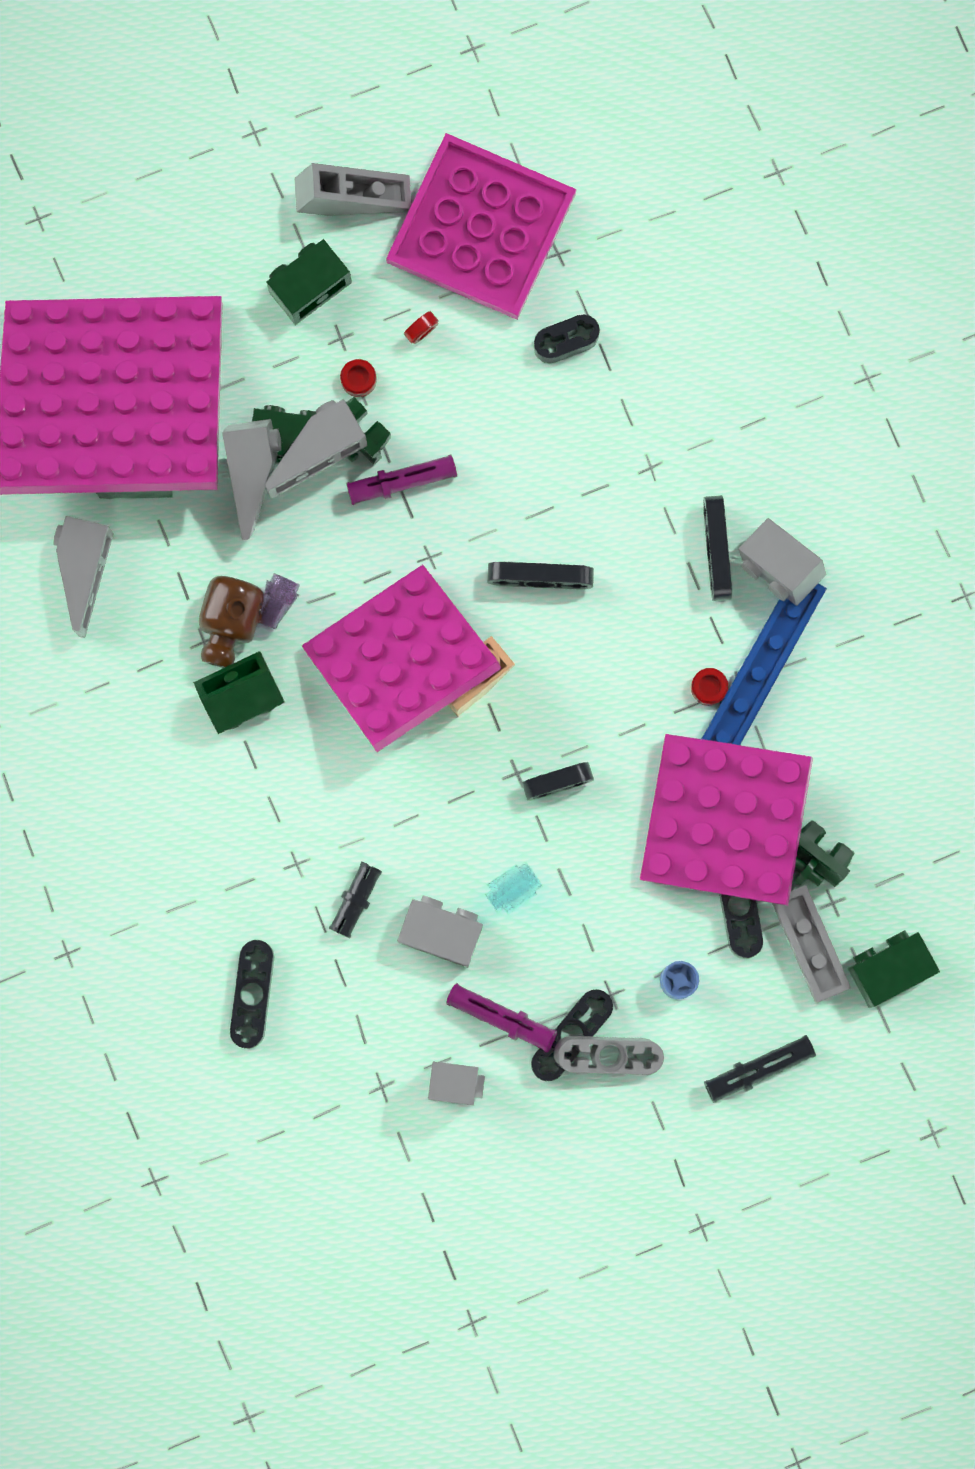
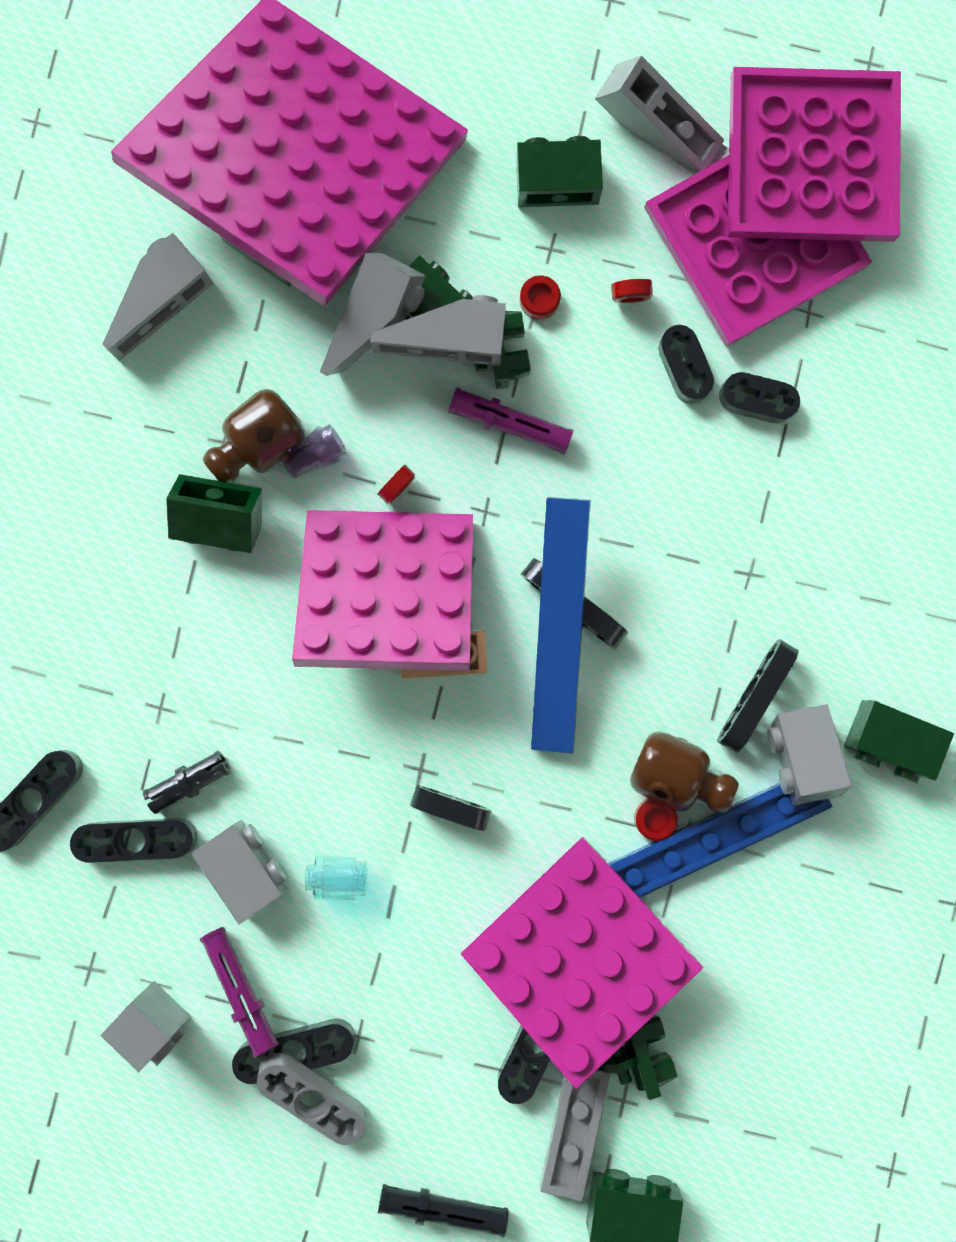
camera: 30 degrees right, 5 degrees up
medium blue wheel [660,961,700,1000] -> none
none -> black beam [70,818,197,863]
none -> red tile [377,464,416,504]
none -> blue tile [531,497,591,754]
none -> reddish brown piece [630,731,739,814]
none -> black beam [658,324,714,404]
none -> dark pink plate [728,66,901,242]
none -> dark green brick [844,700,955,784]

